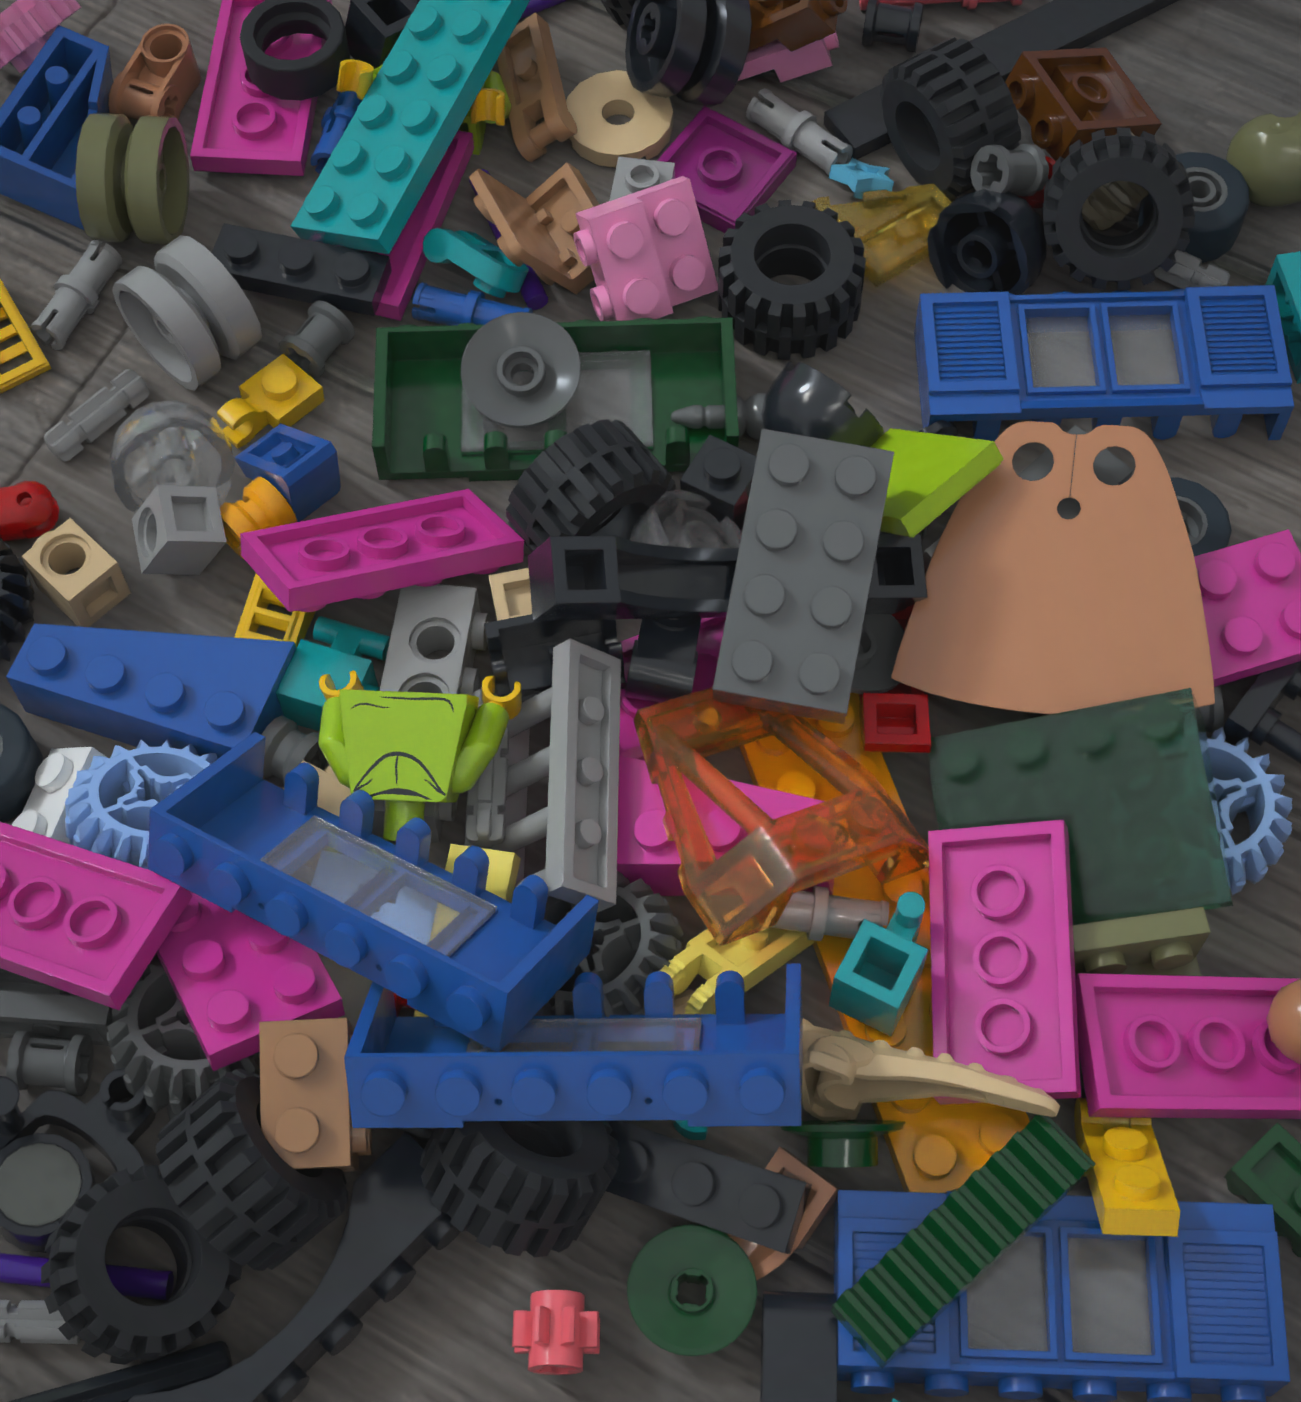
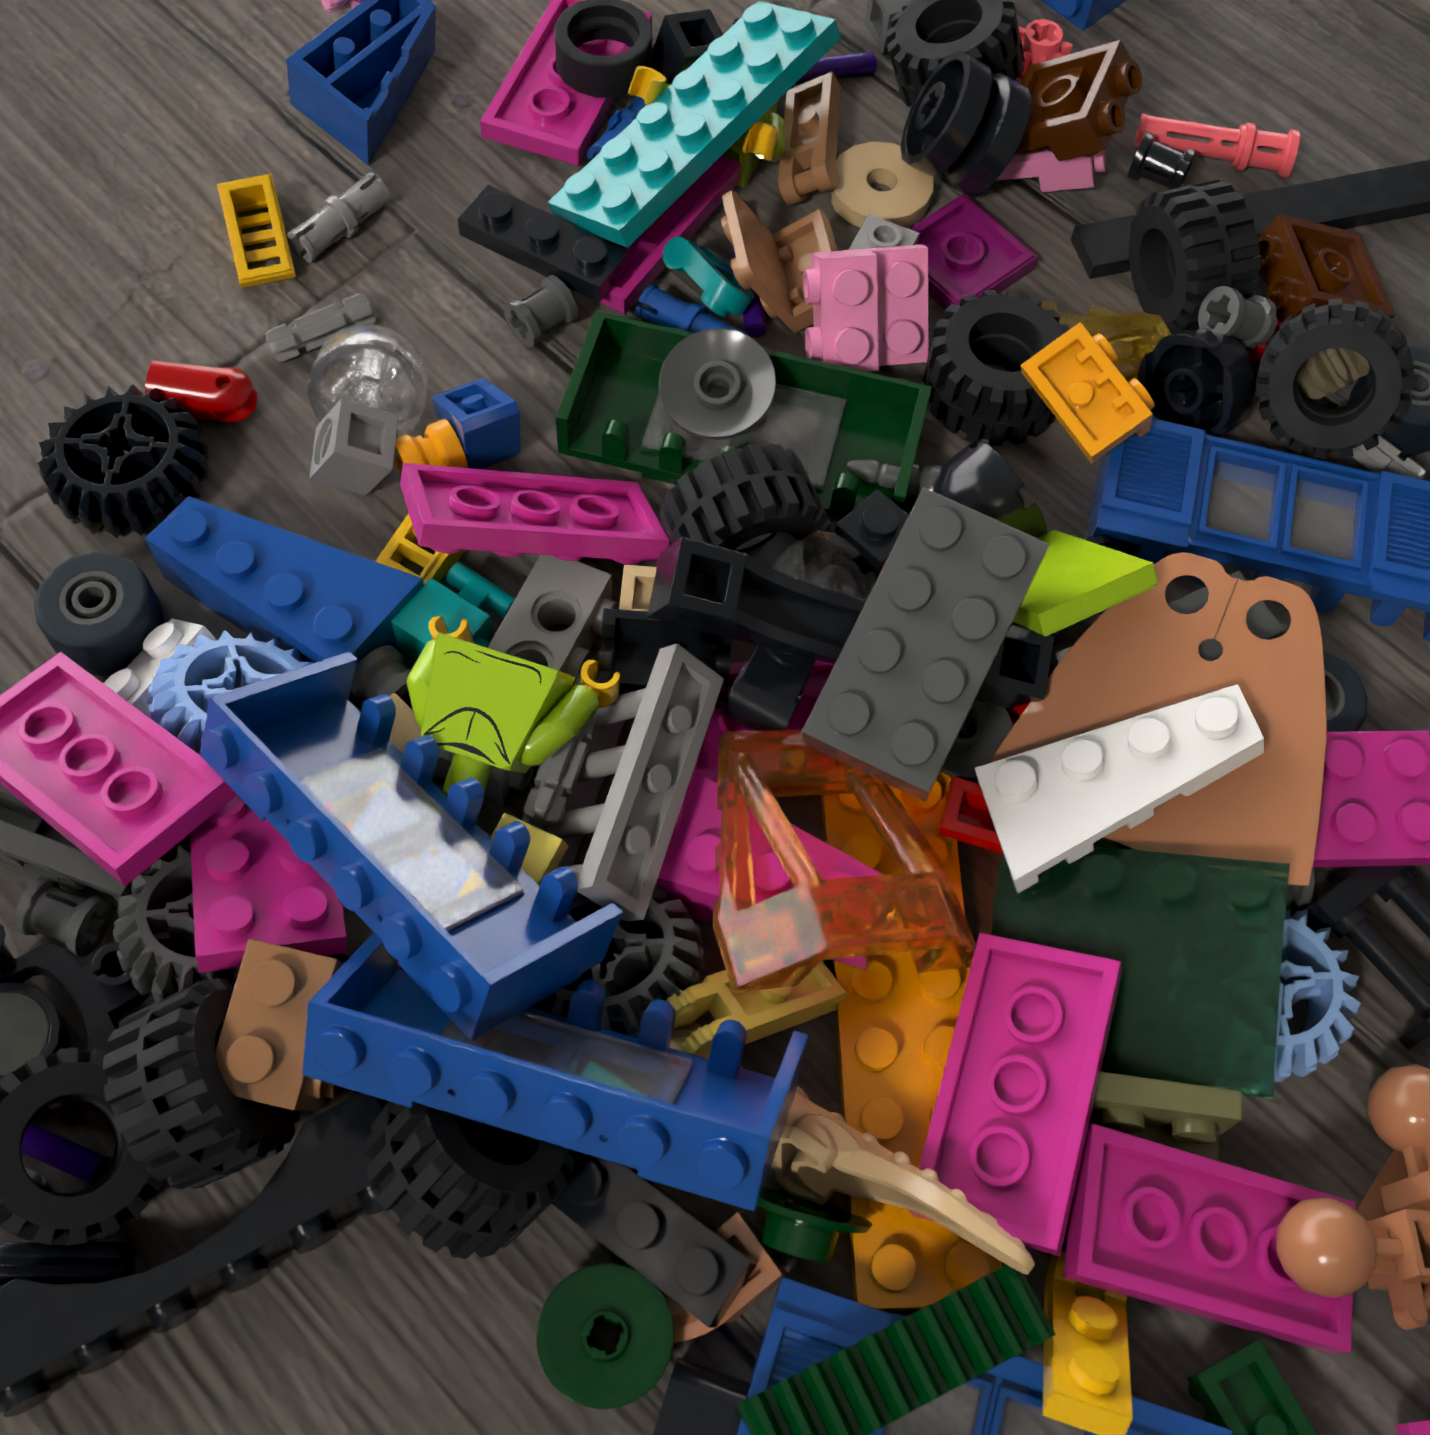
camera: 10 degrees right, 0 degrees up
tan brick [22,518,131,627] -> none
olive wheel [75,113,189,245] -> none
nougat piece [108,24,201,120] -> none
light grey wheel [112,235,262,391] -> none
yellow plate [217,353,325,448] -> none
coral gear [512,1290,600,1375] -> none
light grey pin [746,88,853,175] -> none
light grey pin [747,882,889,941] -> none
medium azure piece [829,158,894,199] -> none
teal brick [829,892,928,1037] -> none
none -> white wing [975,684,1264,894]
none -> light orange bracket [1021,322,1154,464]

